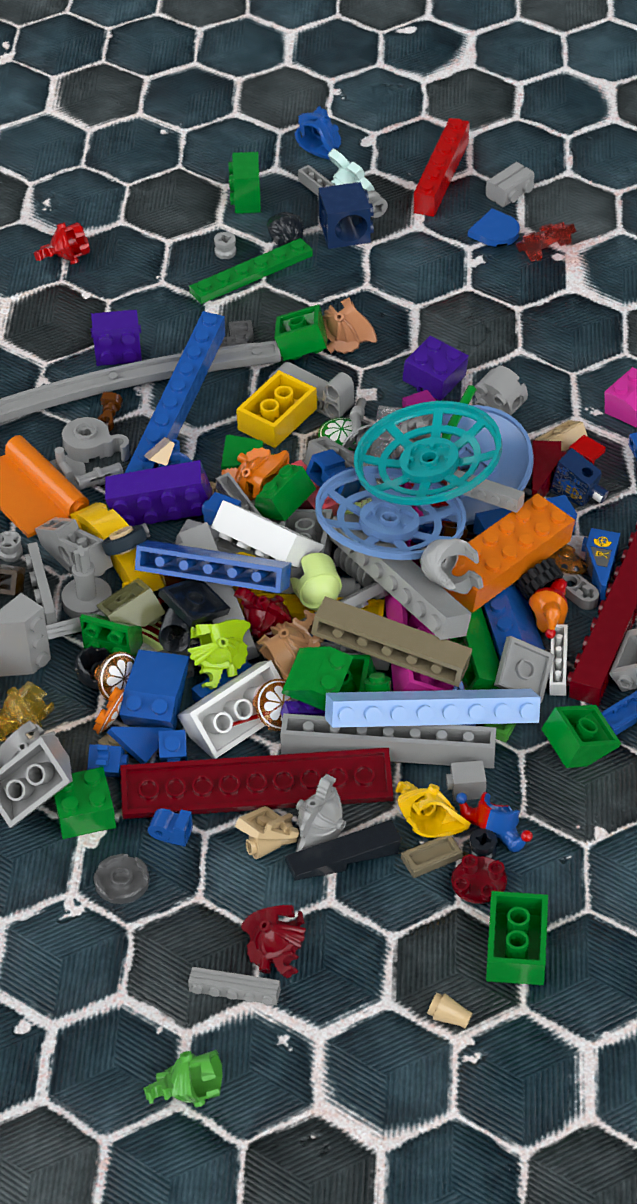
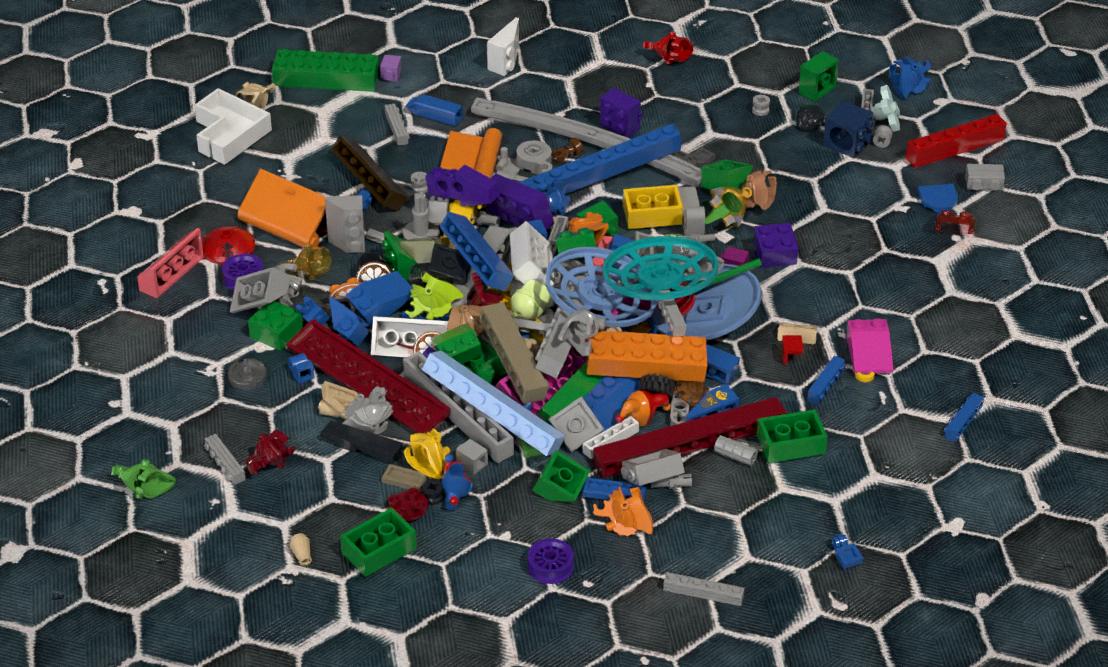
camera: 45 degrees right, 5 degrees down
light grey plate [24,542,57,624] -> none
black wheel [102,525,147,556] -> none
tan slope [144,437,174,466] -> none
green plate [189,238,313,304] -> none
light grey brick [475,366,528,416] -> none
dark red slope [532,440,566,497] -> none
dark blue torso [550,448,609,506] -> none
none -> dark purple brick [425,165,500,206]
none -> piece [705,187,752,228]

